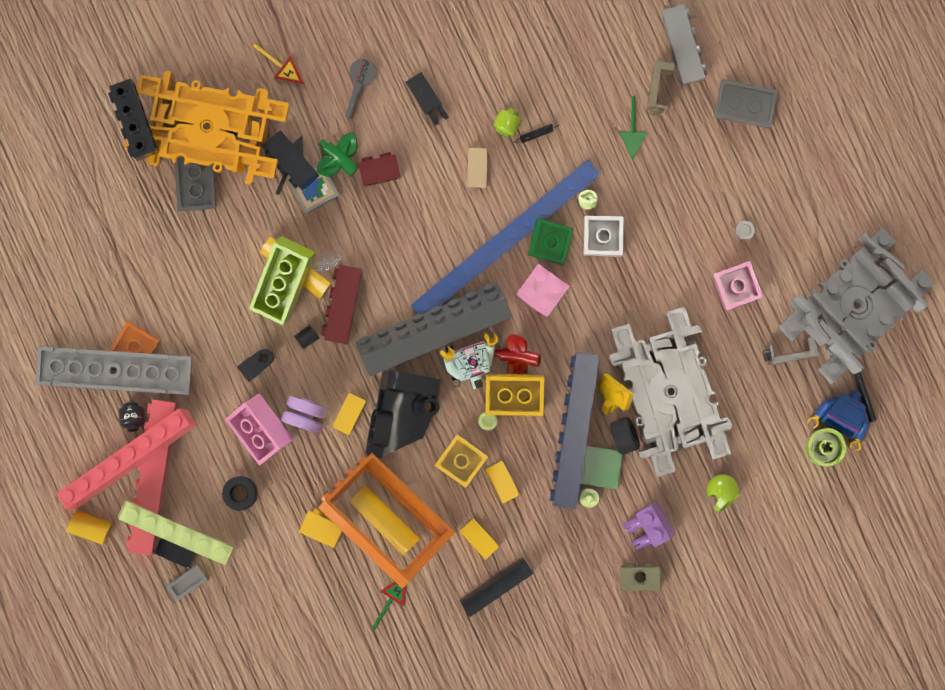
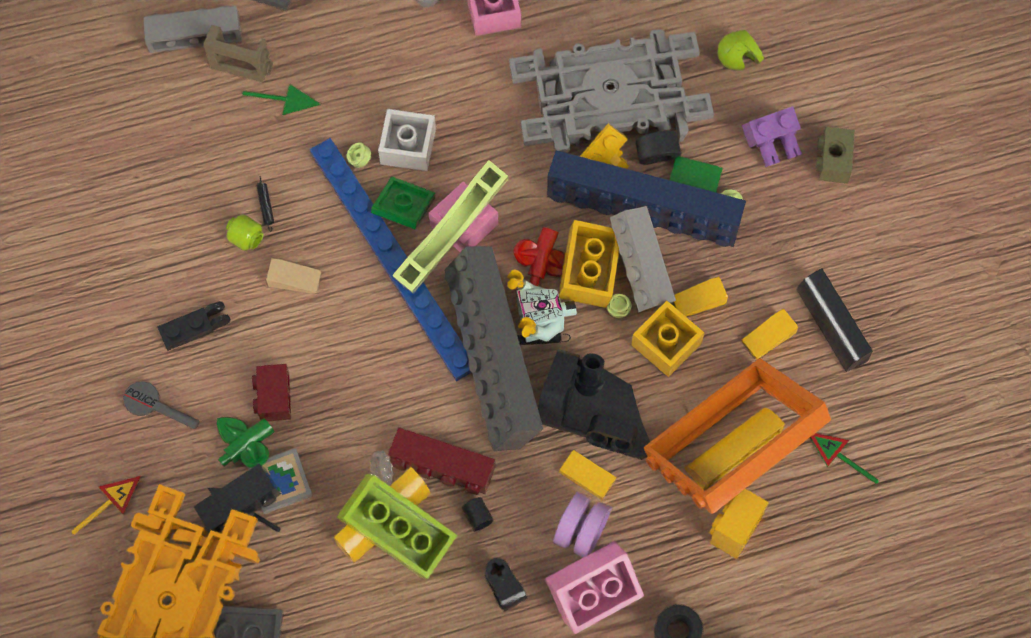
camera: 85 degrees left, 20 degrees down
none -> yellowish green arch [392,160,508,293]
none -> light grey brick [610,206,676,312]

